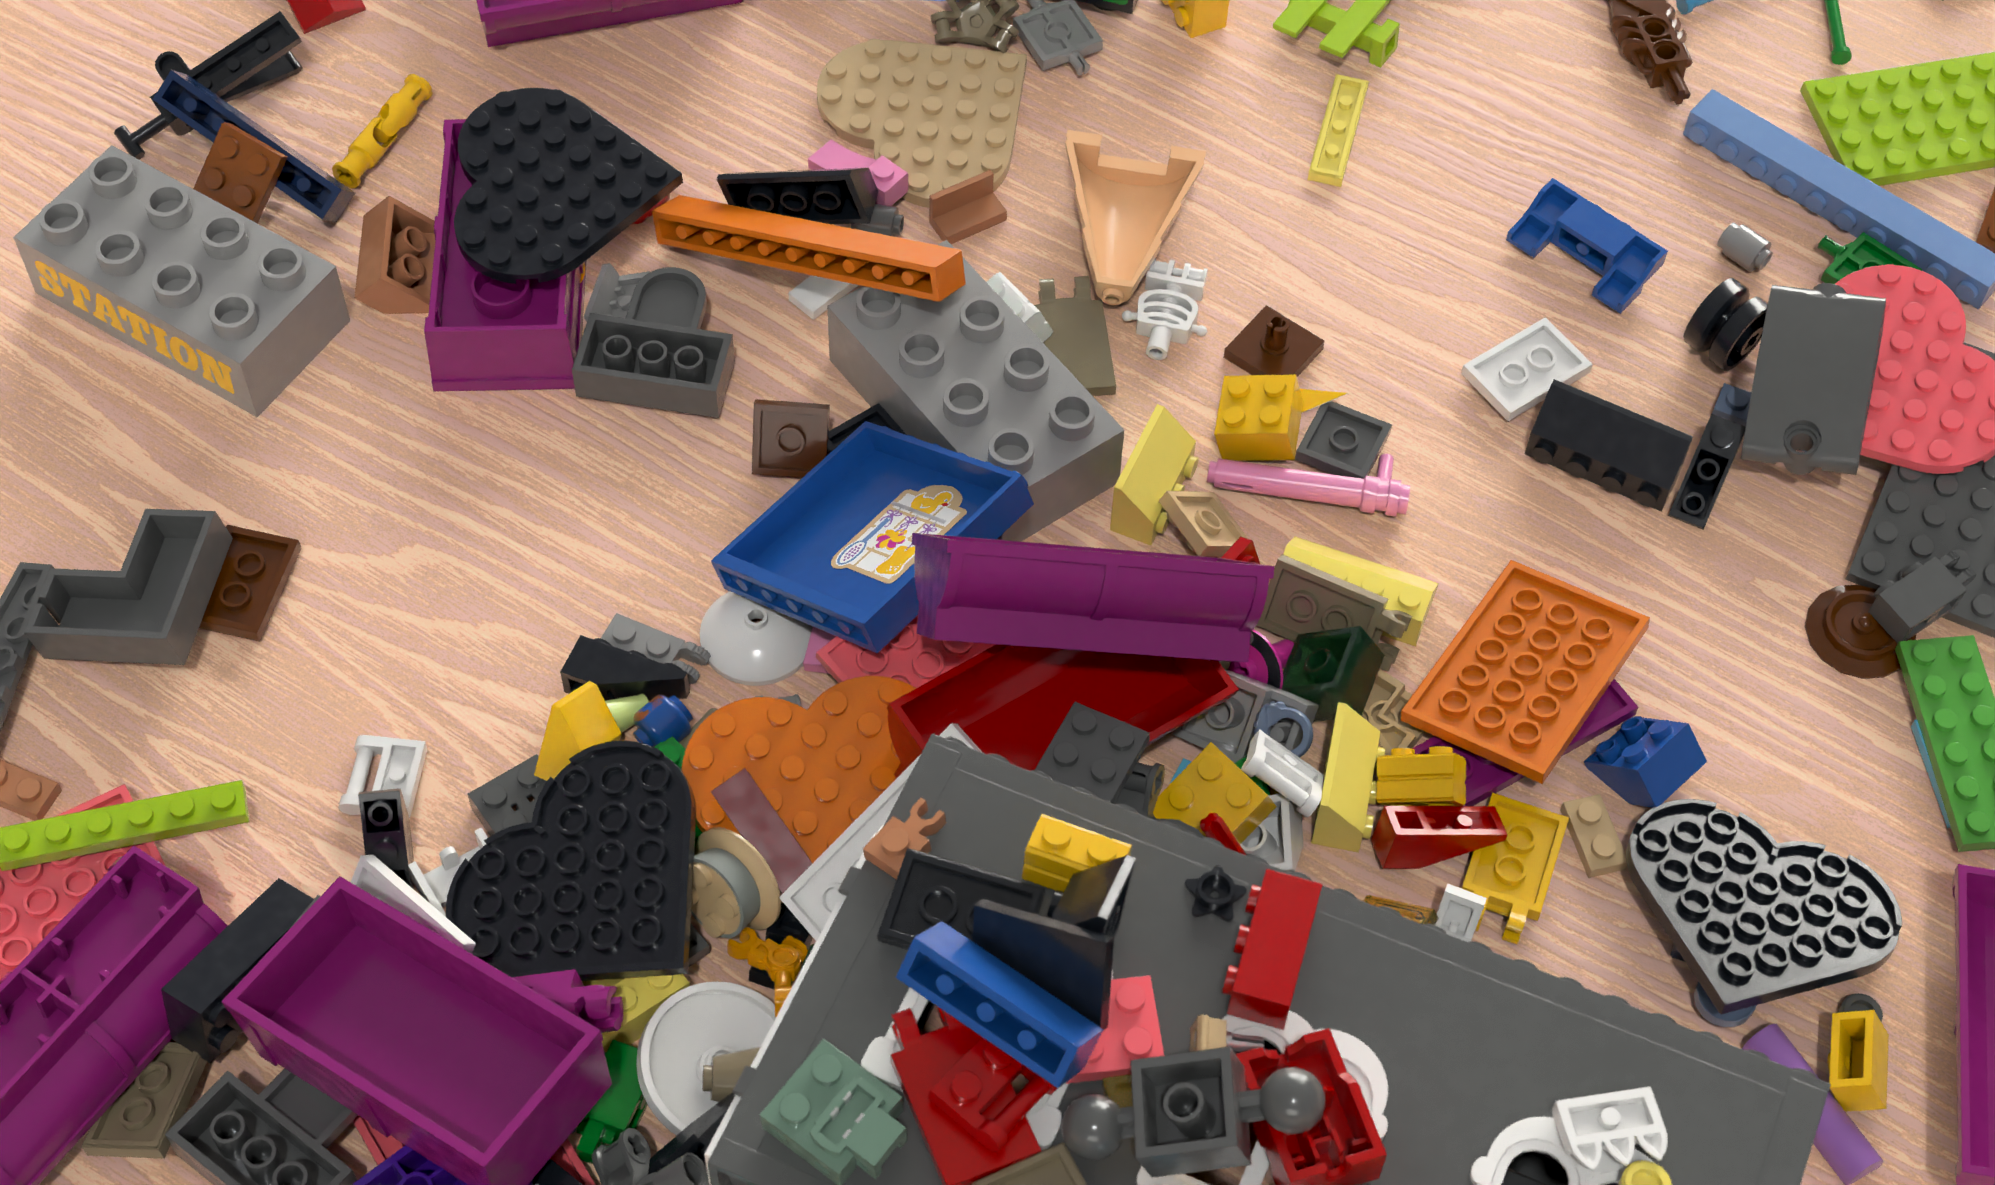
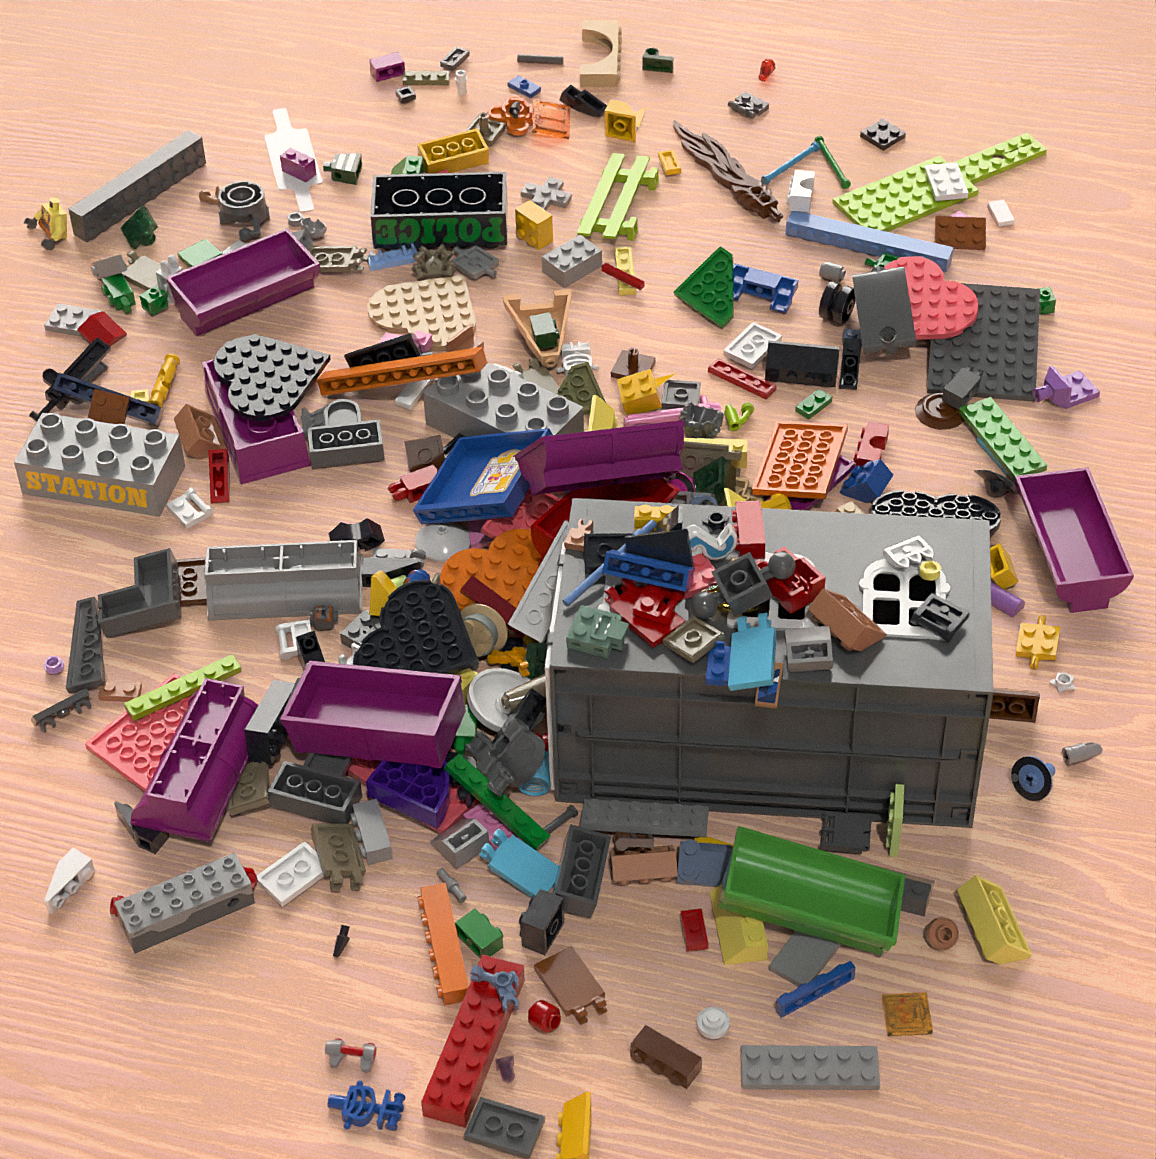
camera: 15 degrees left, 10 degrees down
none -> light yellow tile [131,389,150,402]
none -> white plate [166,488,214,529]
none -> light grey piece [205,540,363,621]
none -> red slope [208,449,230,504]
none -> dark grey head [310,605,338,630]
none -> black brick [328,518,385,551]
none -> hinge [387,465,438,503]
none -> brick [530,312,560,349]
none -> light grey brick [542,235,602,288]
none -> olive plate [557,362,606,414]
none -> medium blue bar [562,520,657,607]
none -> red axle [601,263,645,290]
none -> green plate [673,246,734,329]
none -> dark grey hair [680,402,724,439]
none -> white animal [685,523,737,561]
none -> red tile [708,358,776,400]
none -> lime plant [724,403,755,431]
none -> white arch [787,170,815,212]
none -> plate [795,389,833,420]
none -> arch [853,421,889,467]
none -> black hat [974,470,1018,497]

